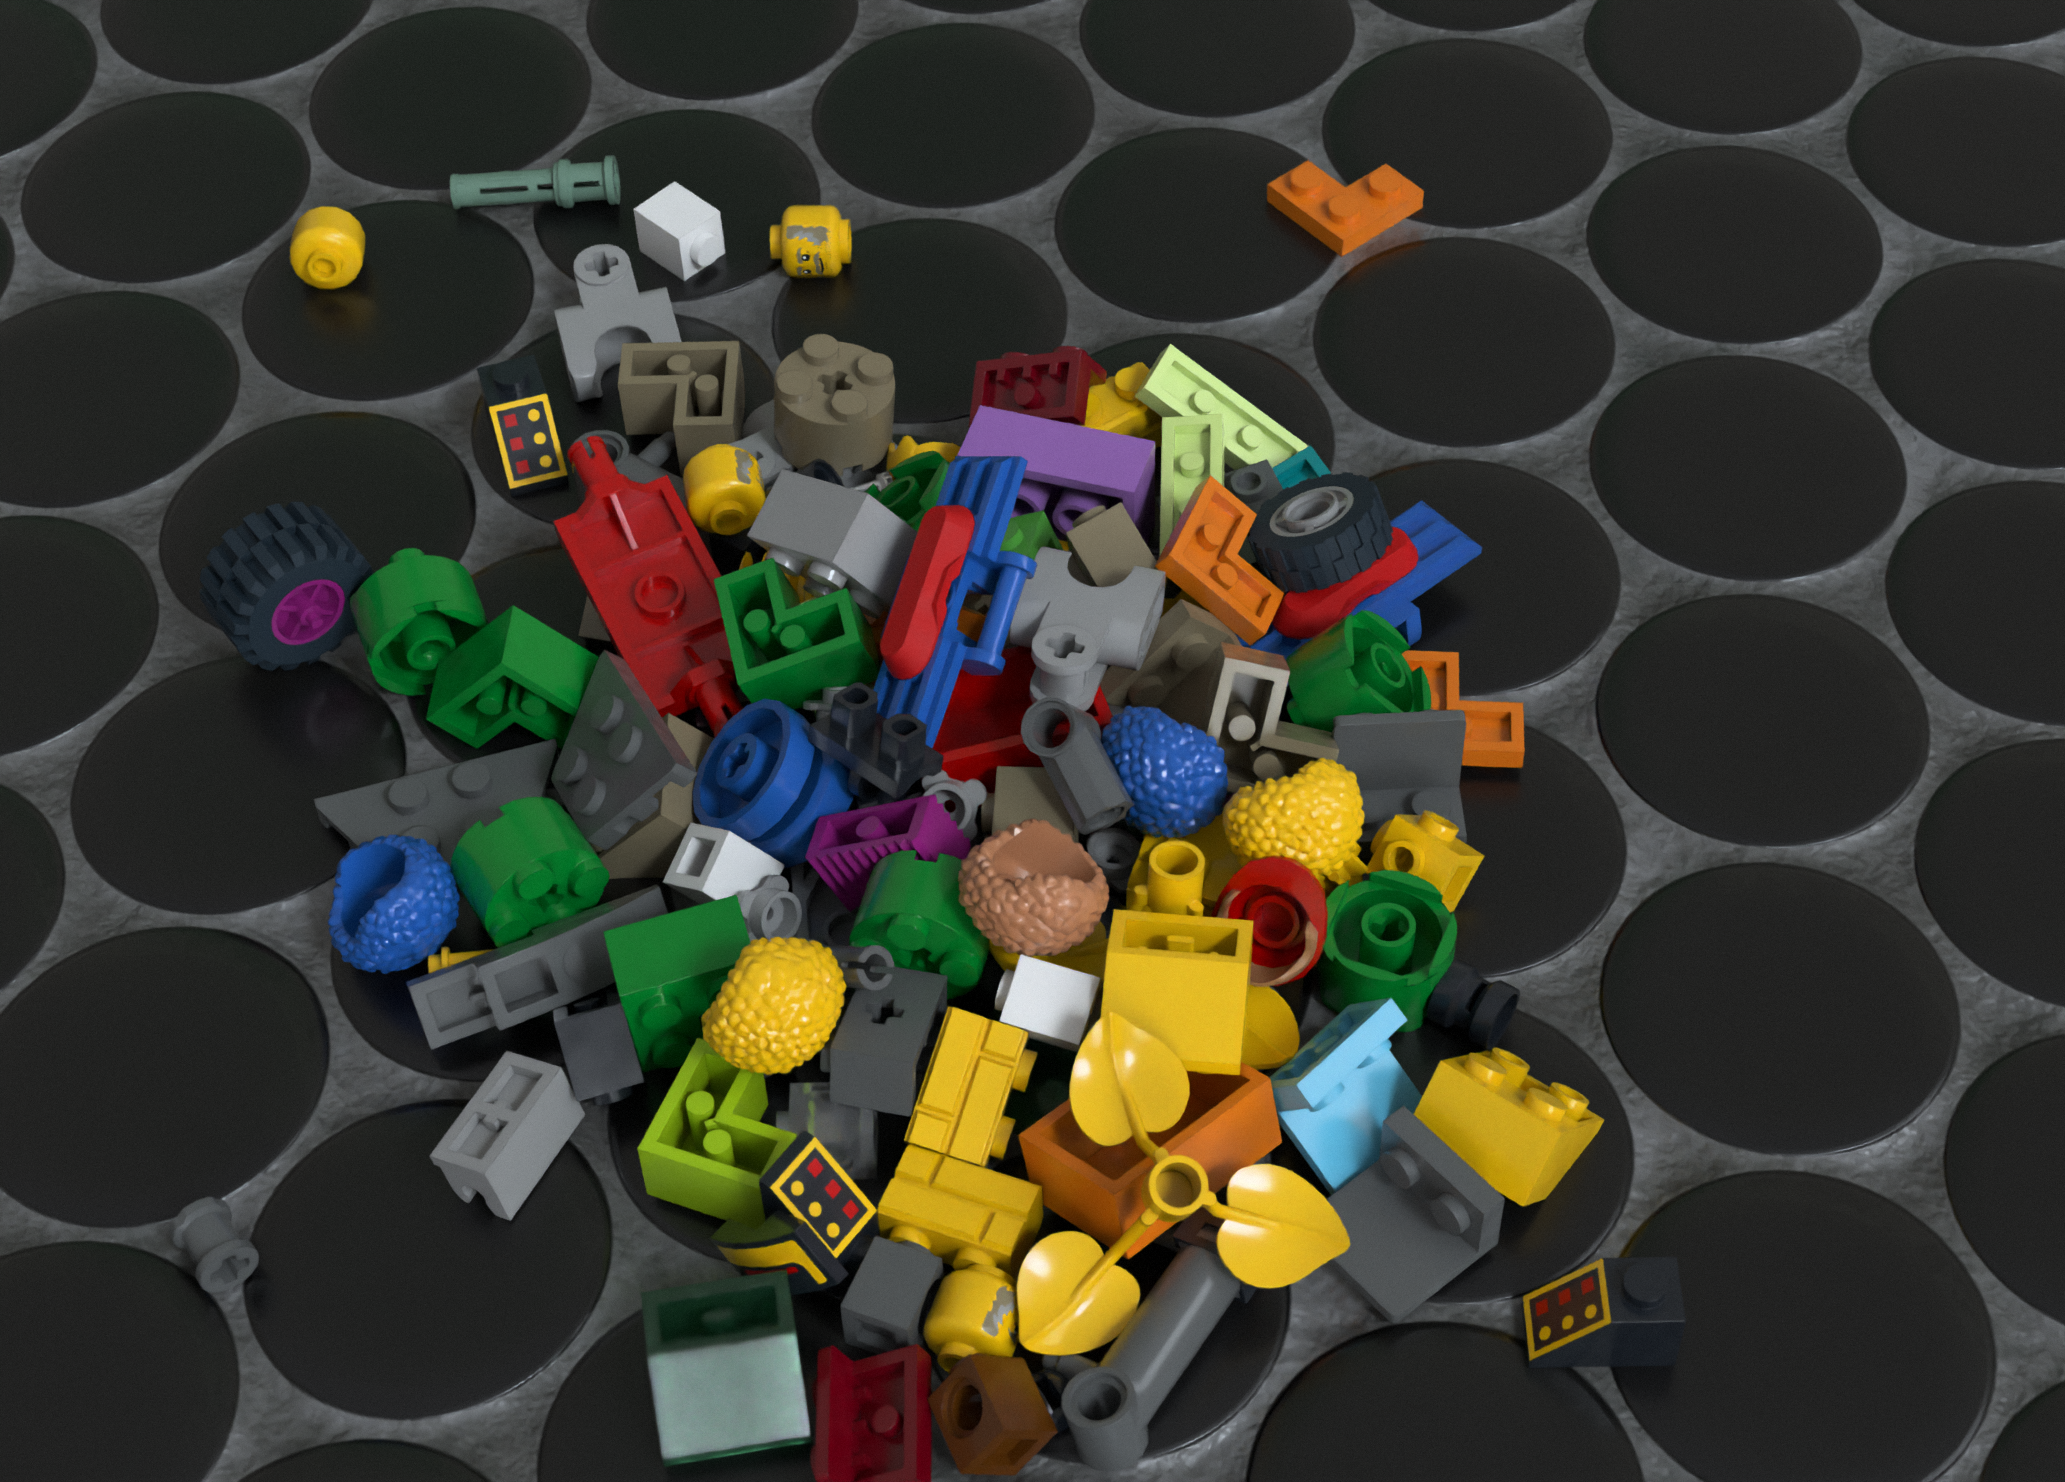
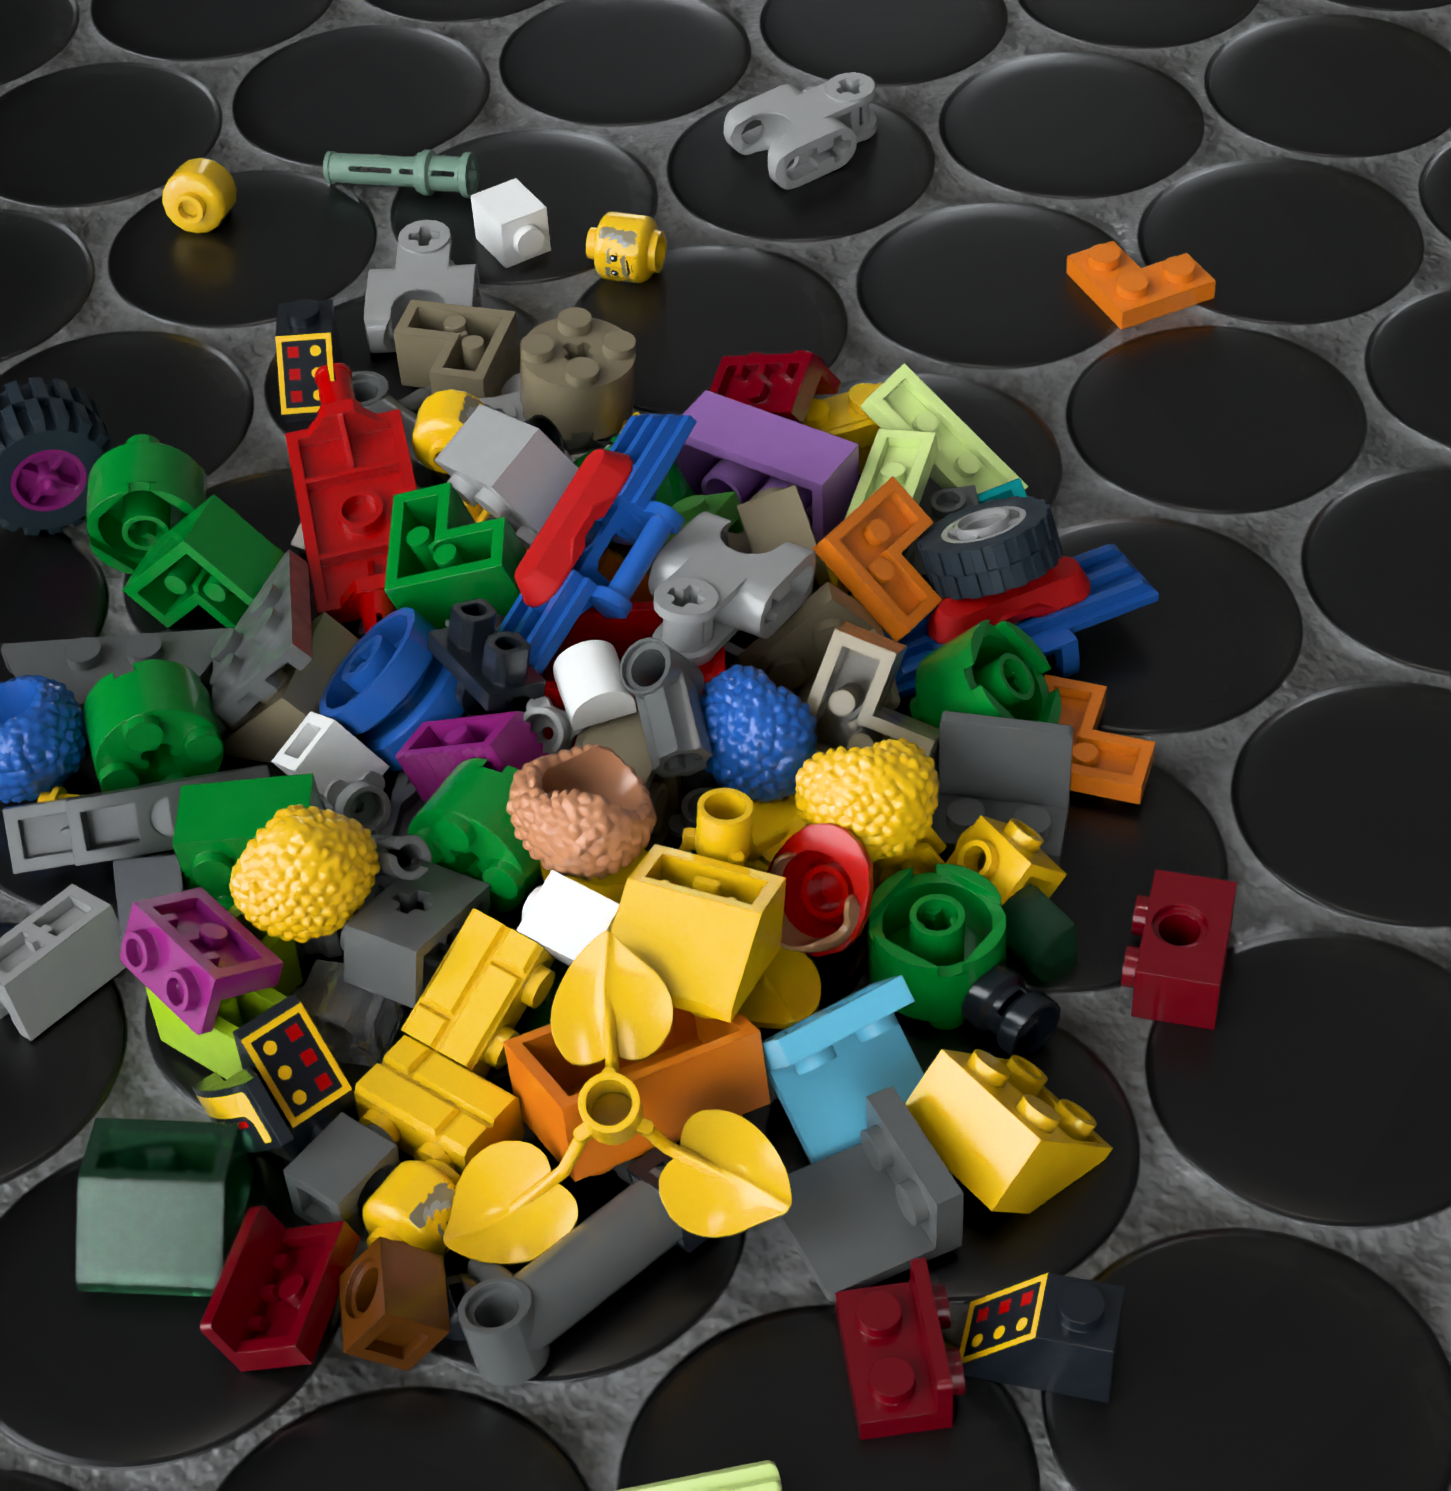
camera: 15 degrees right, 5 degrees down
none -> magenta bracket [120,887,284,1035]
none -> white brick [553,640,637,731]
none -> light grey piece [723,72,877,190]
none -> dark red bracket [835,1257,965,1440]
none -> clear green brick [1002,883,1078,981]
none -> dark red brick [1121,869,1237,1030]

